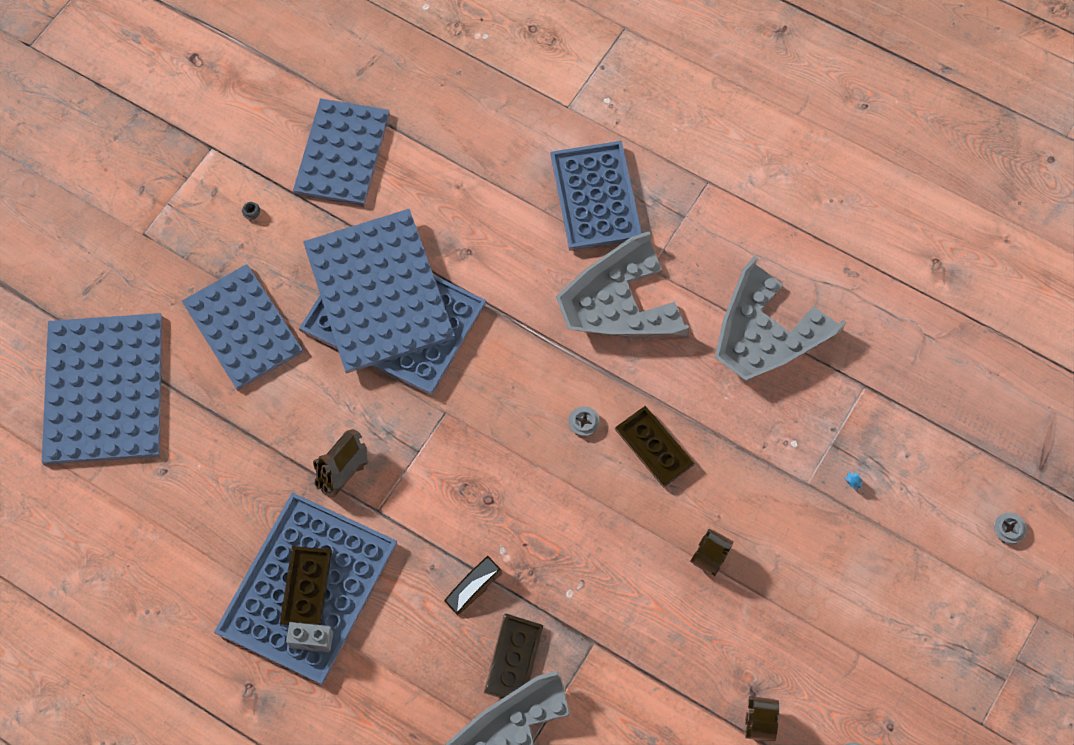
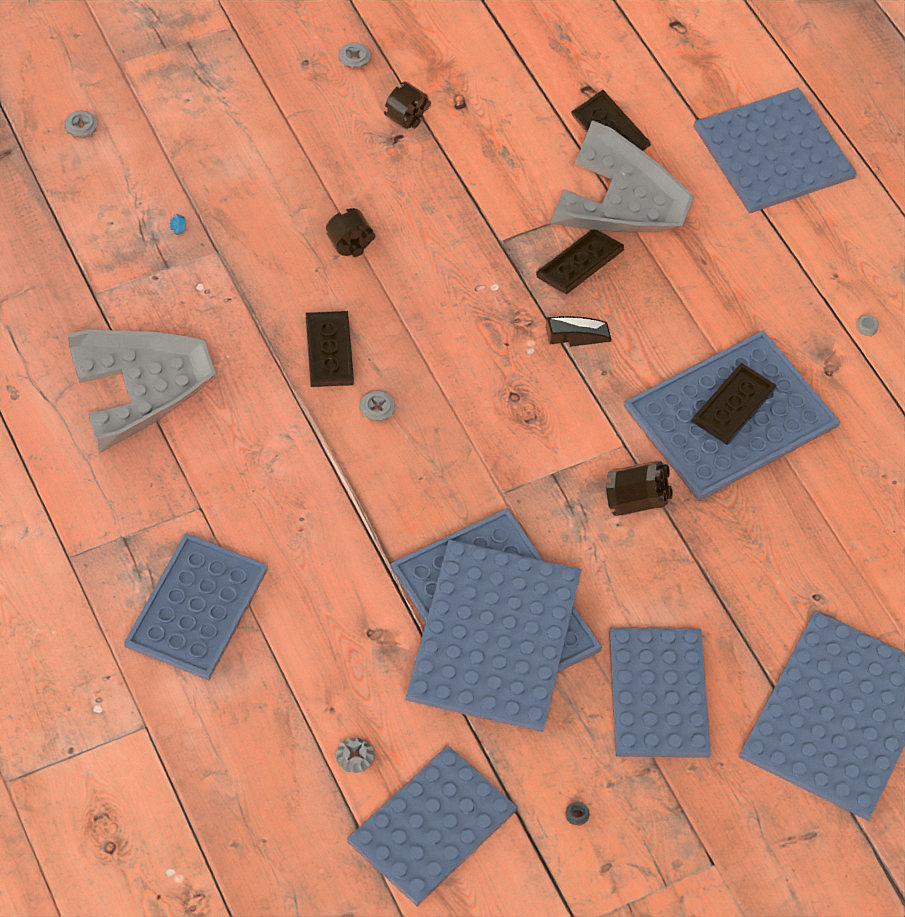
camera: 155 degrees left, 10 degrees down
light grey brick [286,622,333,652] -> none
light grey piece [556,231,689,338] -> none
none -> light grey gear [336,736,374,773]

